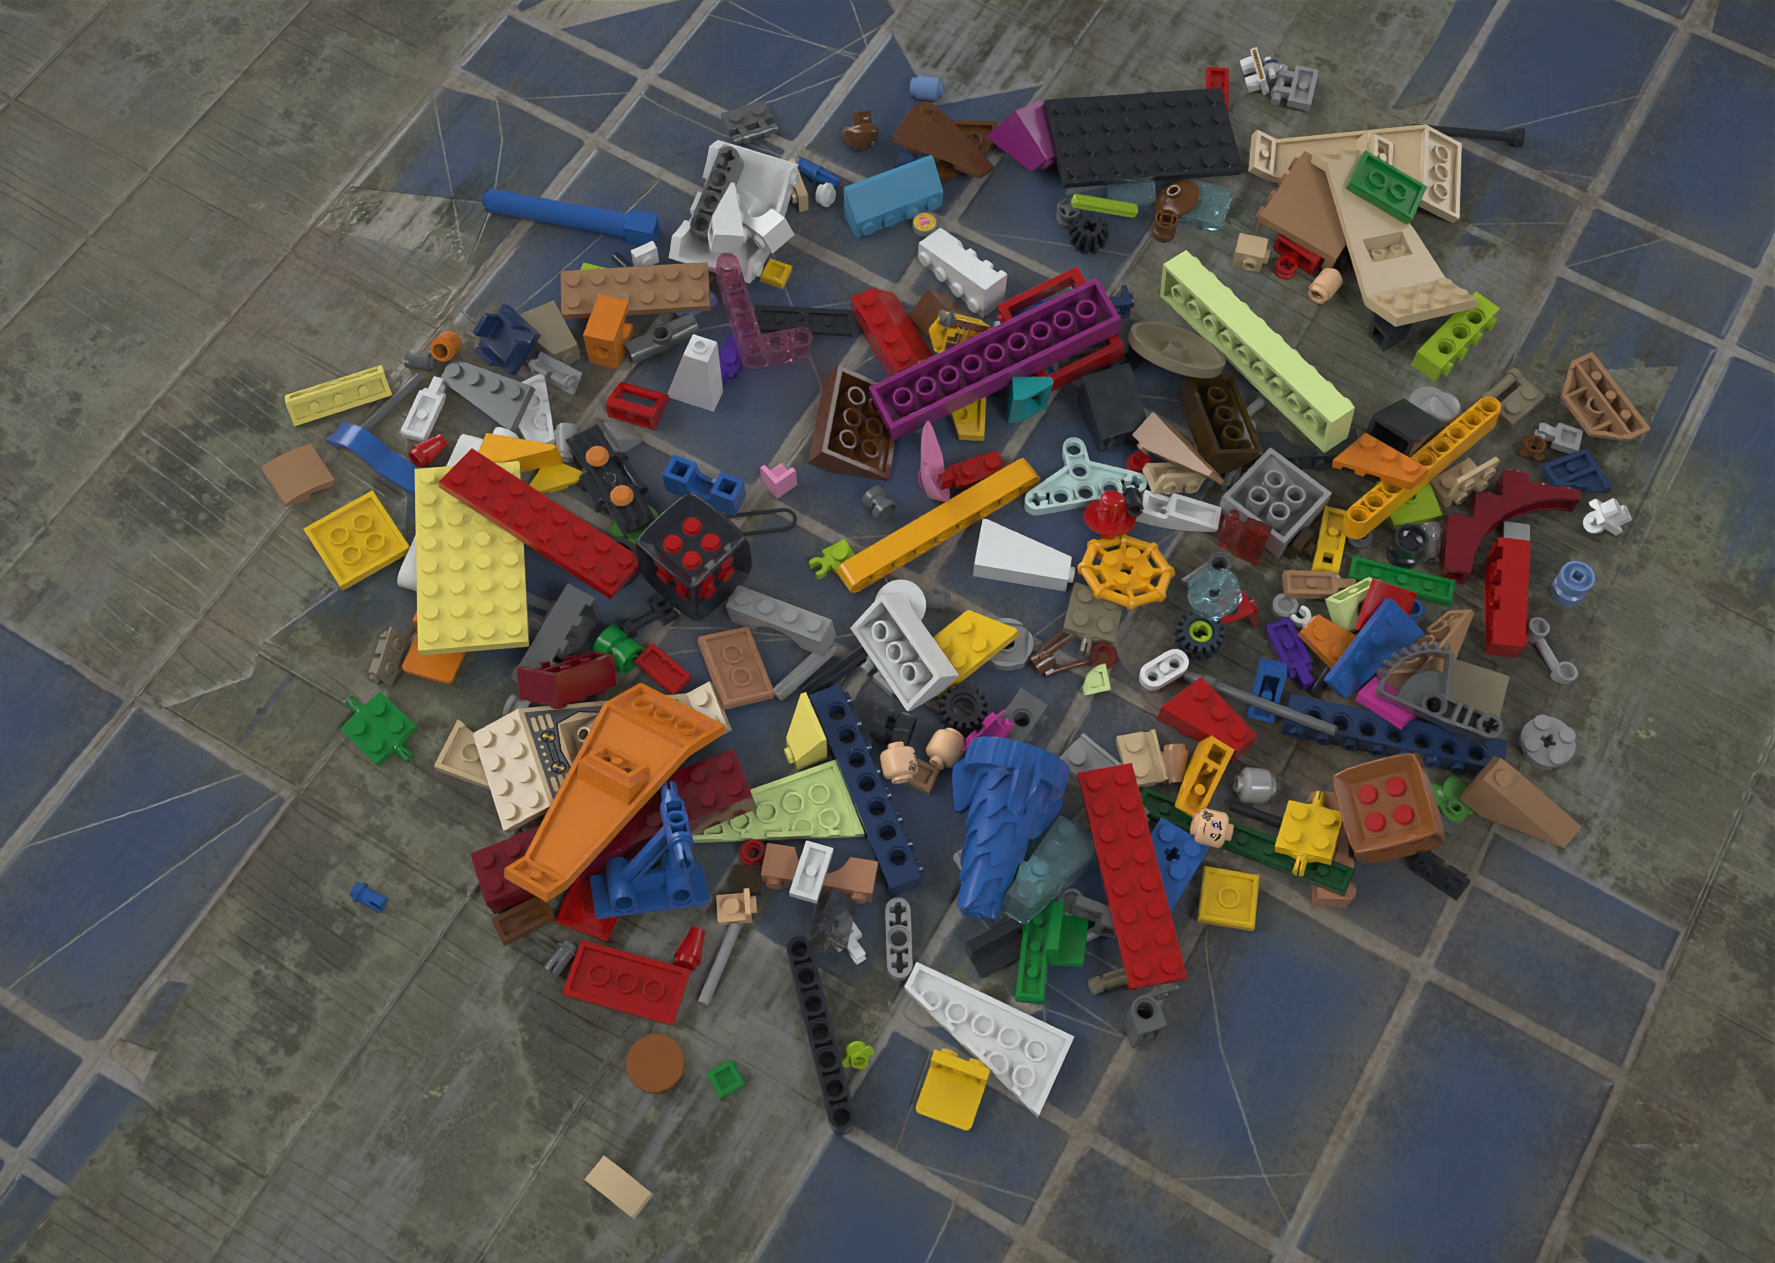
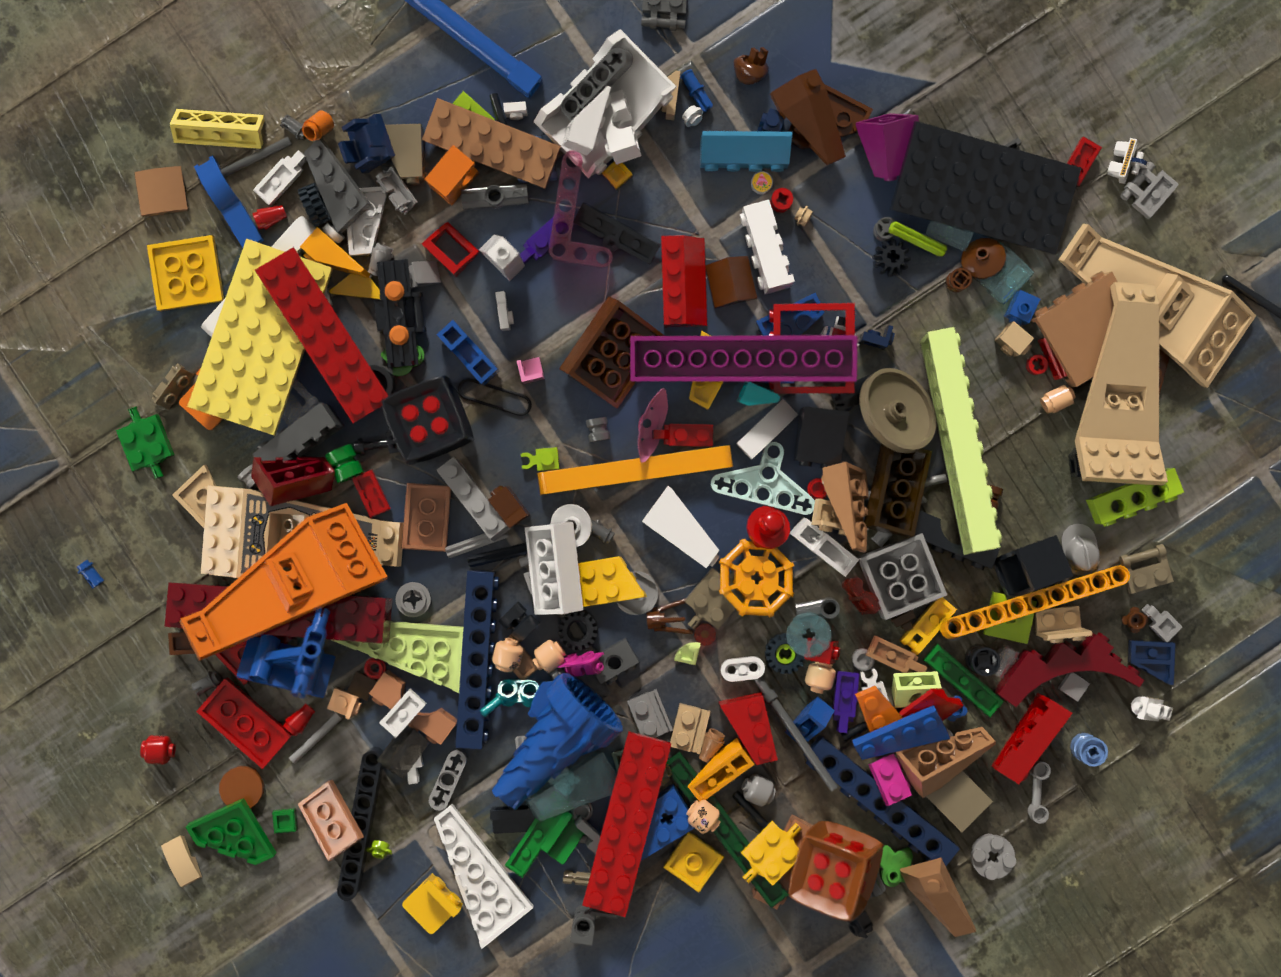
camera: 30 degrees right, 25 degrees up
light yellow slope [784,692,827,771] -> none
medium blue brick [910,76,945,102] -> none
torso [929,310,1001,353] -> none
black pin [1122,487,1144,517] -> none
orange wing [1332,433,1429,490] -> none
green tile [1345,150,1427,225] -> none
dark grey arm [1375,641,1503,745] -> none
medium nougat wedge [1560,352,1651,441] -> none
none -> red head [140,735,176,765]
none -> green plate [186,798,277,865]
none -> black bush [298,183,331,227]
none -> nougat tile [298,780,364,862]
none -> light grey gear [396,582,431,617]
none -> teal beam [480,679,539,717]
none -> reddish brown hips [488,486,530,528]
none -> white plate [495,291,514,331]
none -> white slope [736,399,798,459]
none -> red wheel [770,188,793,213]
none -> tan plate [794,206,813,227]
none -> light nougat head [805,662,836,694]
none -> blue brick [1004,290,1040,326]

